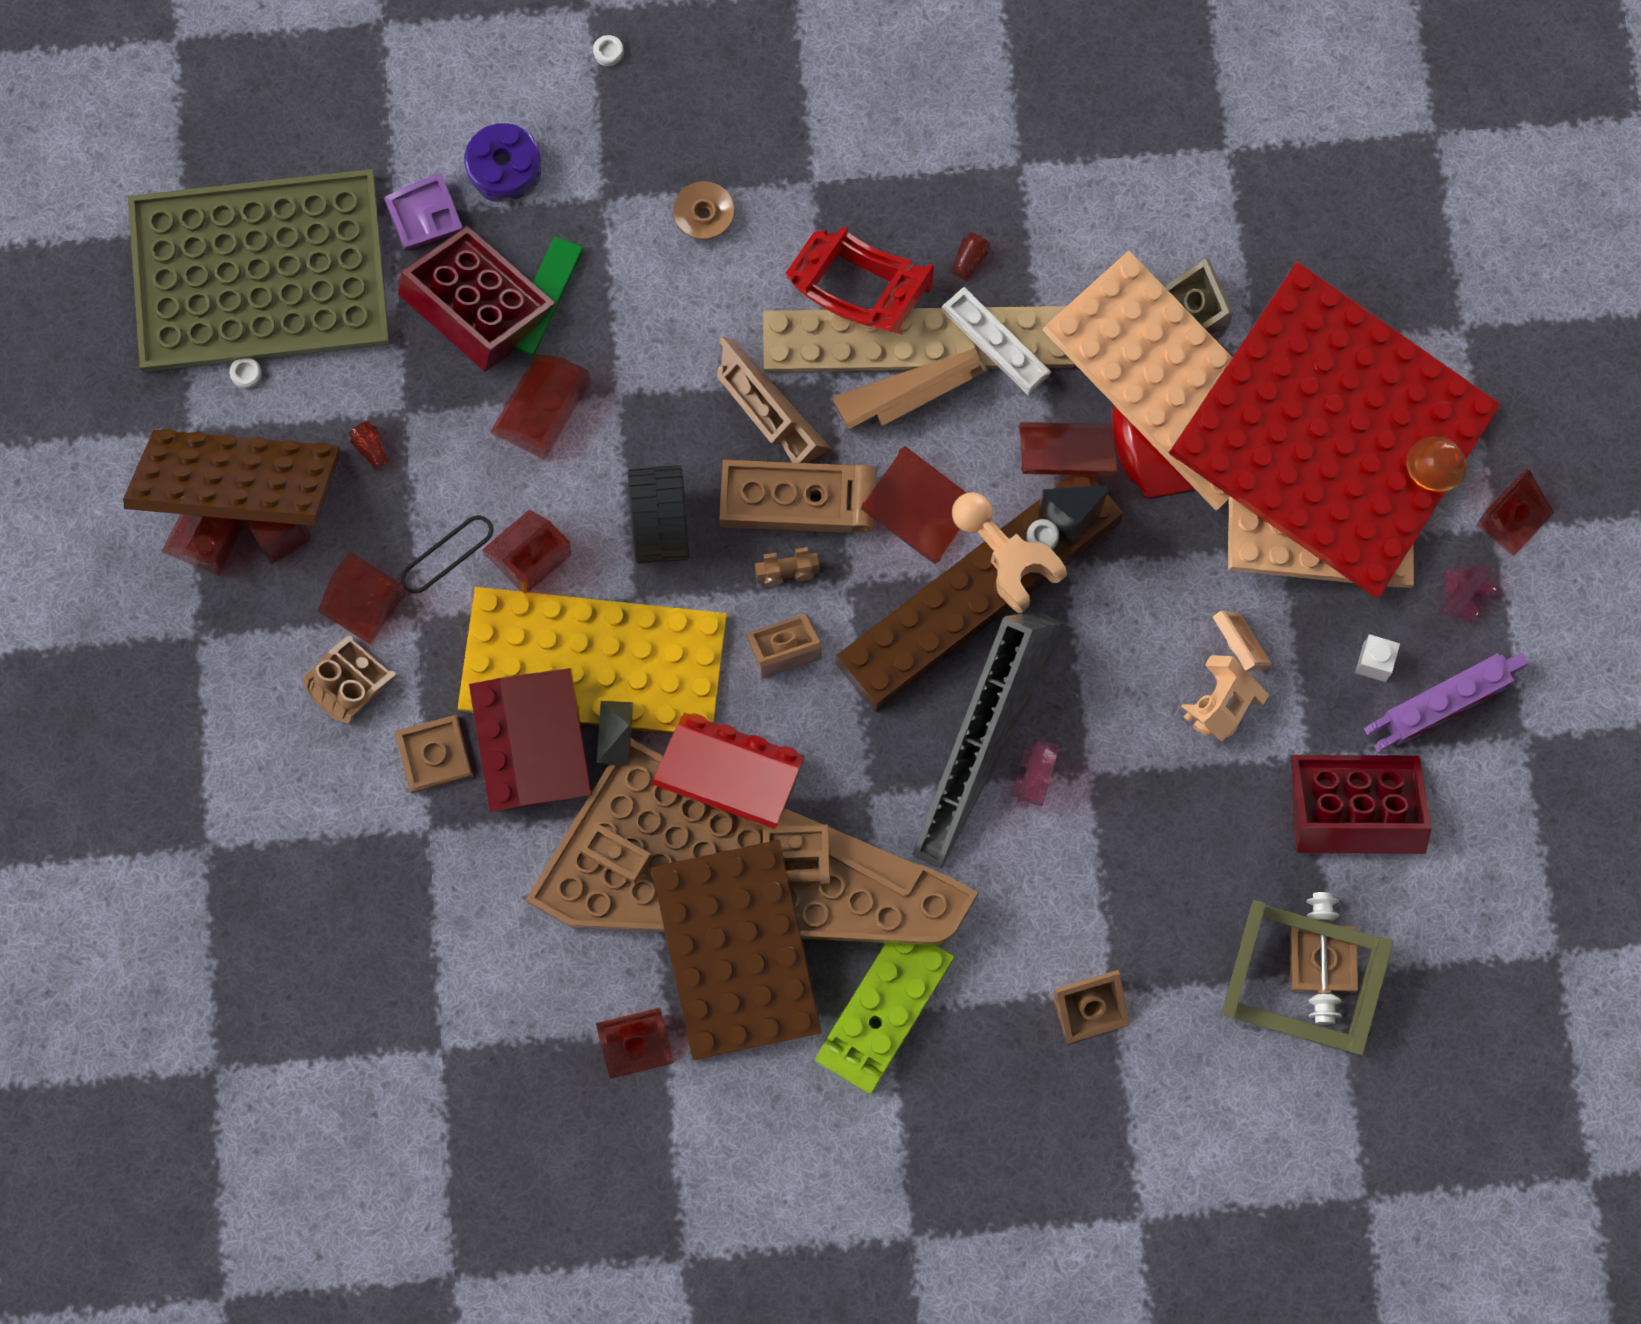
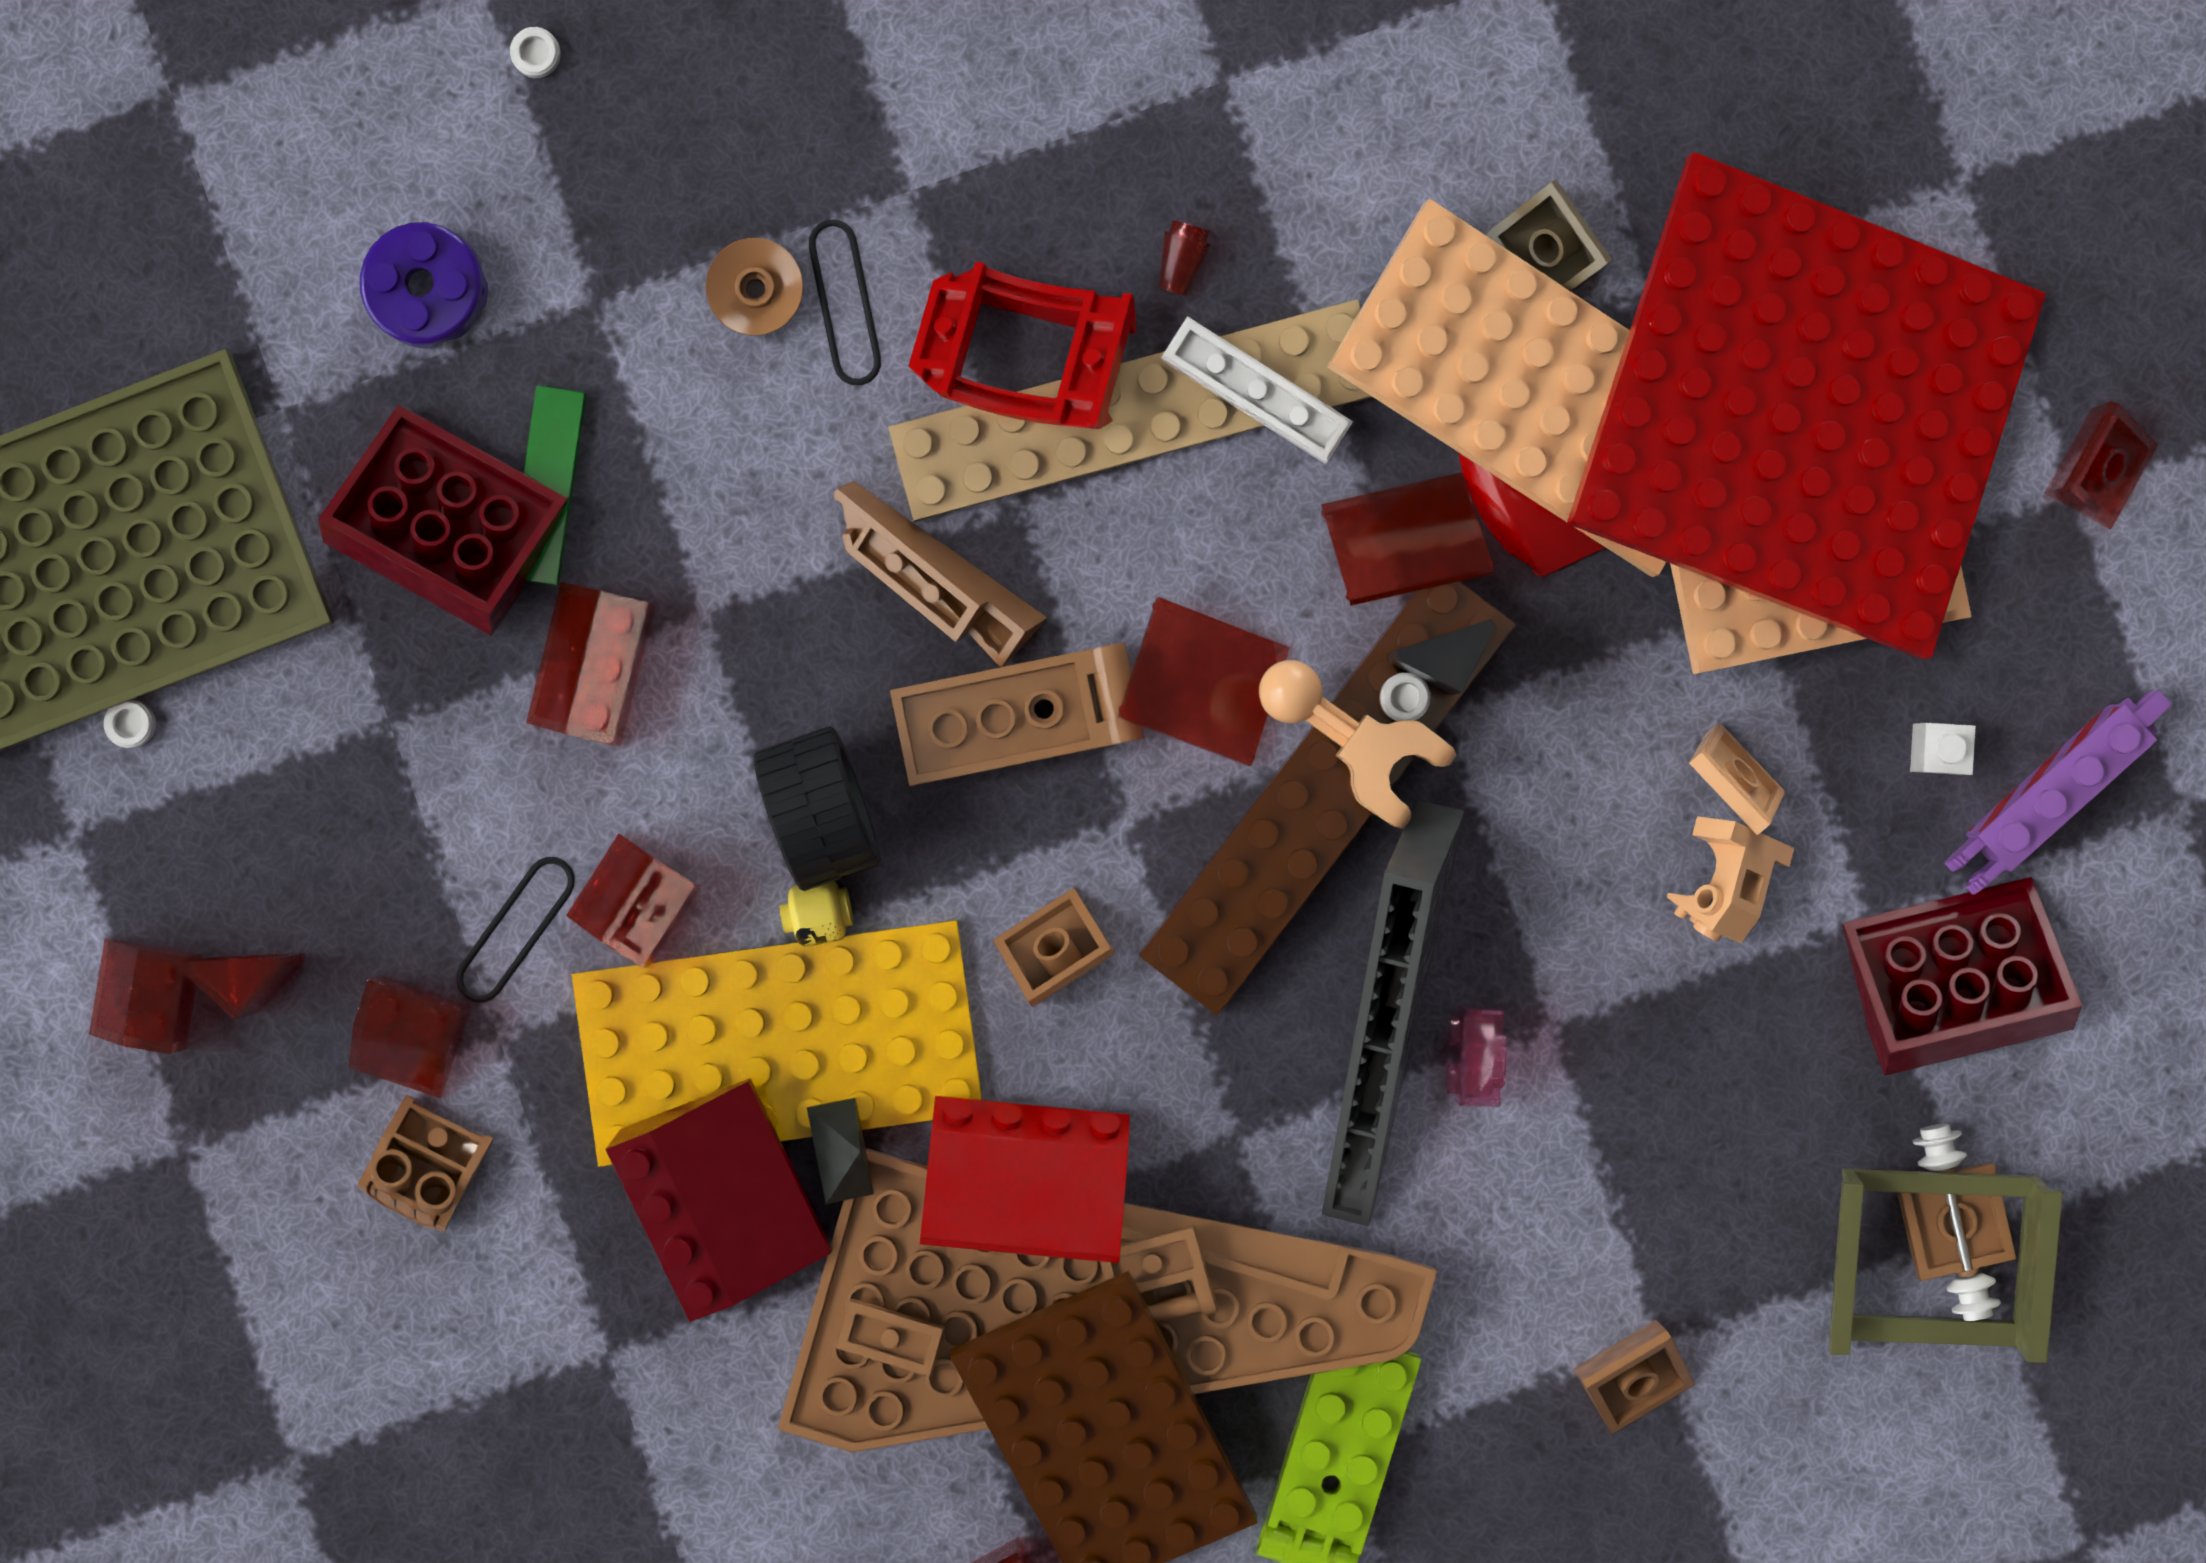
camera: 10 degrees left, 15 degrees up
reddish brown plate [123,429,340,526] -> none
clear red cone [348,420,390,469] -> none
medium lavender plate [384,173,463,251] -> none
medium nougat tile [395,715,473,793] -> none
medium nougat plate [755,547,819,587] -> none
medium nougat wedge [833,349,987,429] -> none
clear orange hat [1406,436,1467,492] -> none
clear pink hips [1439,564,1497,622] -> none
none -> light yellow head [779,881,853,946]
none -> black piece [809,219,881,385]

